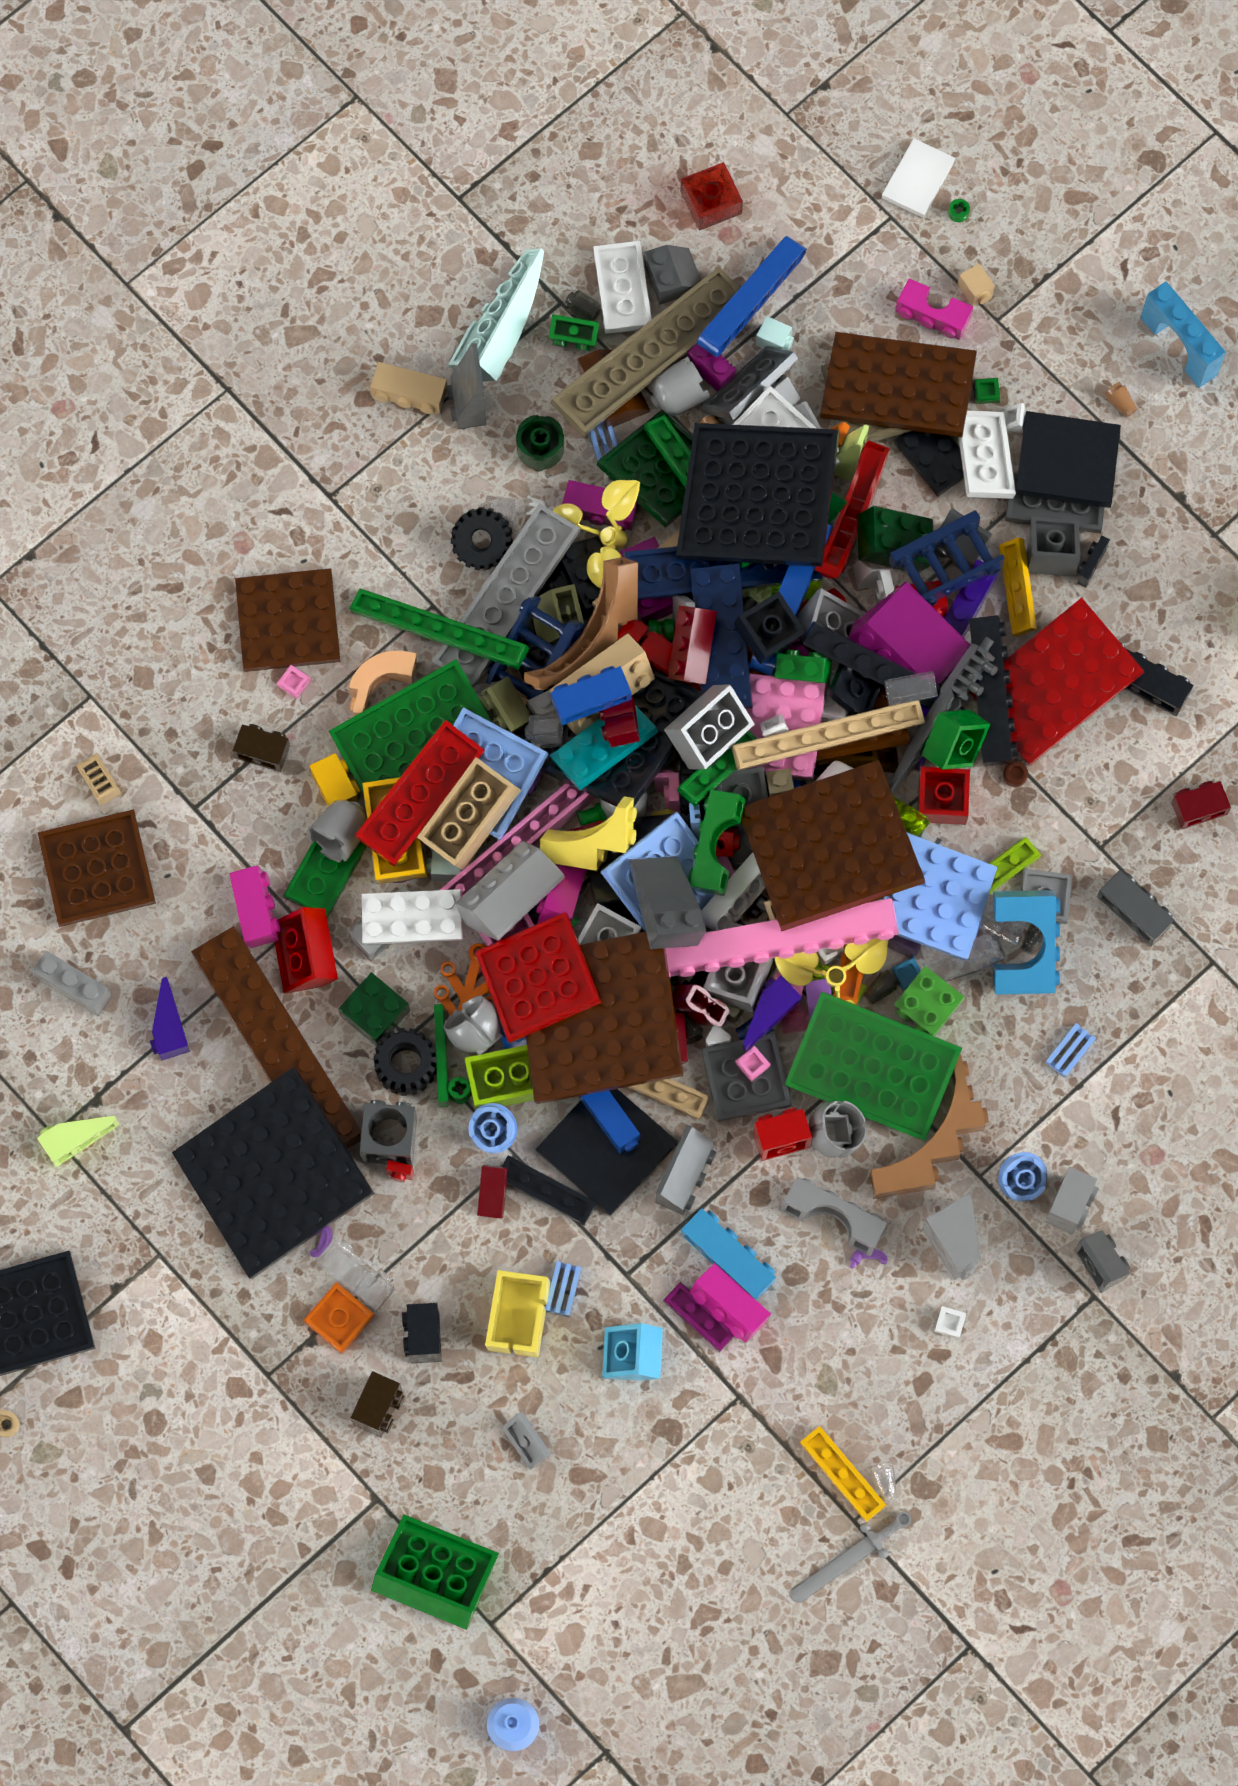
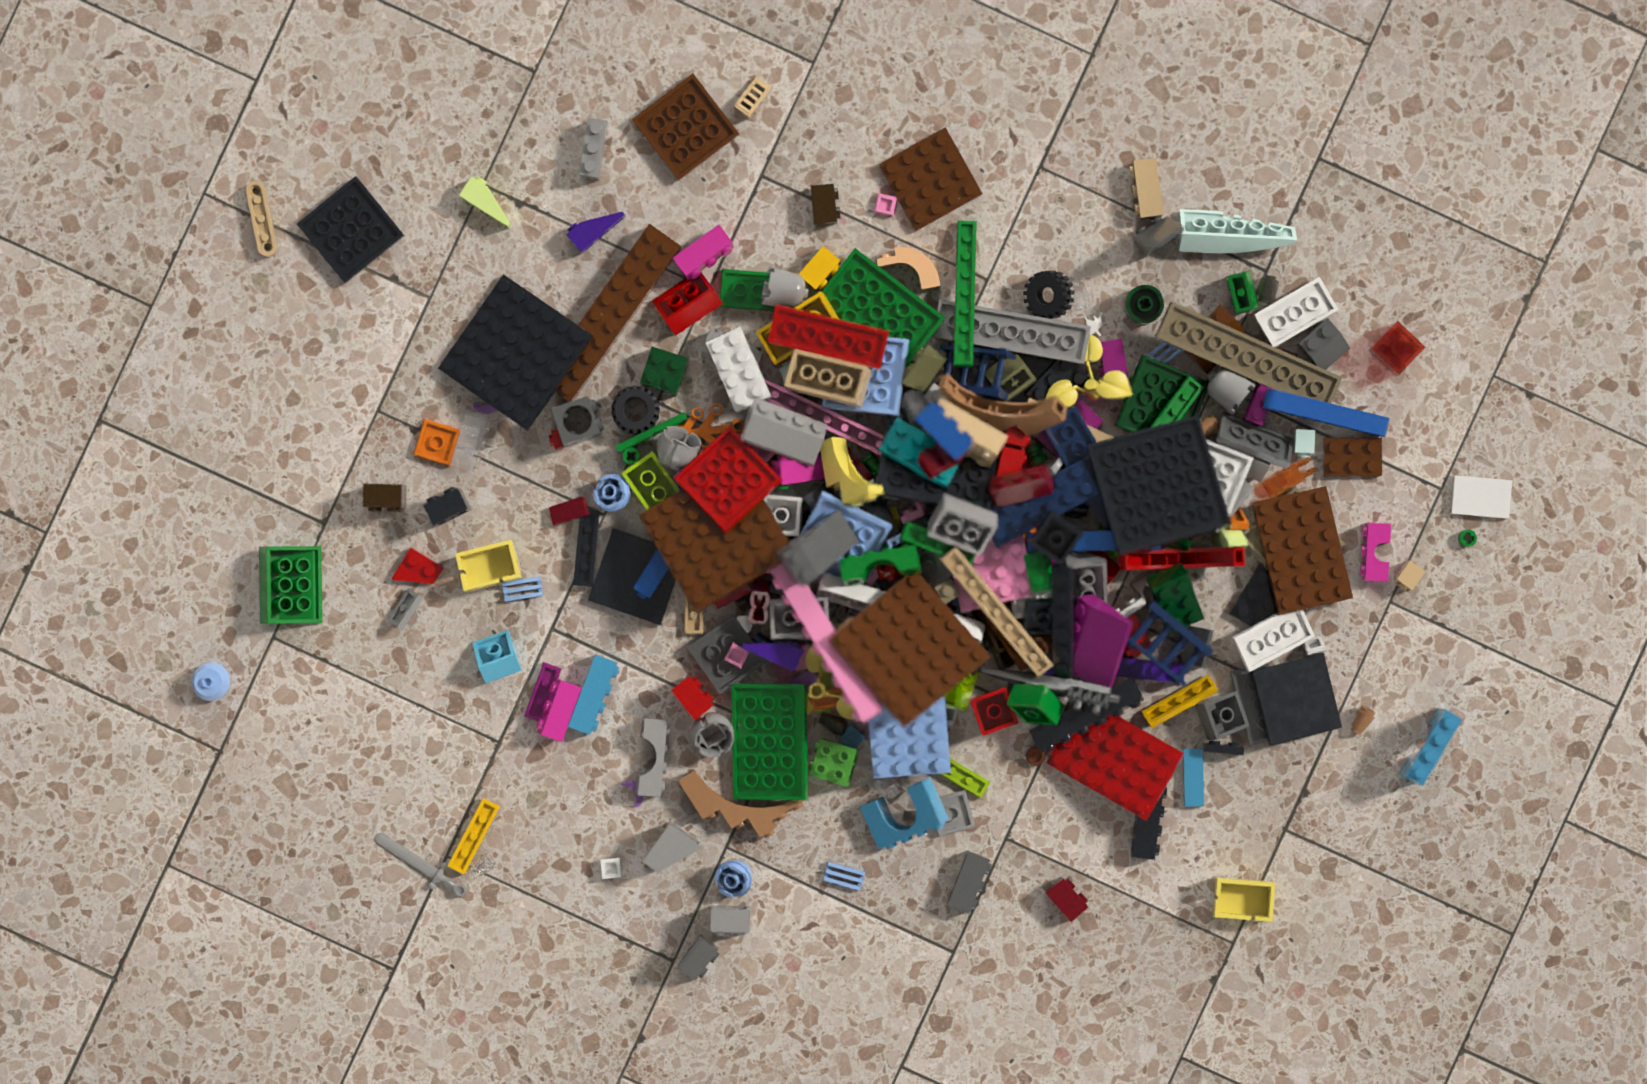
camera: 70 degrees right, 15 degrees up
slope [655,1125,716,1215] -> none
white slope [760,714,789,737] -> none
clear tile [884,671,938,706] -> none
green tile [974,378,1000,404] -> none
none -> red wing [391,547,444,584]
none -> dark azure tile [1183,748,1204,807]
none -> clear orange hinge [1262,457,1317,498]
none -> reddish brown plate [1323,438,1382,477]

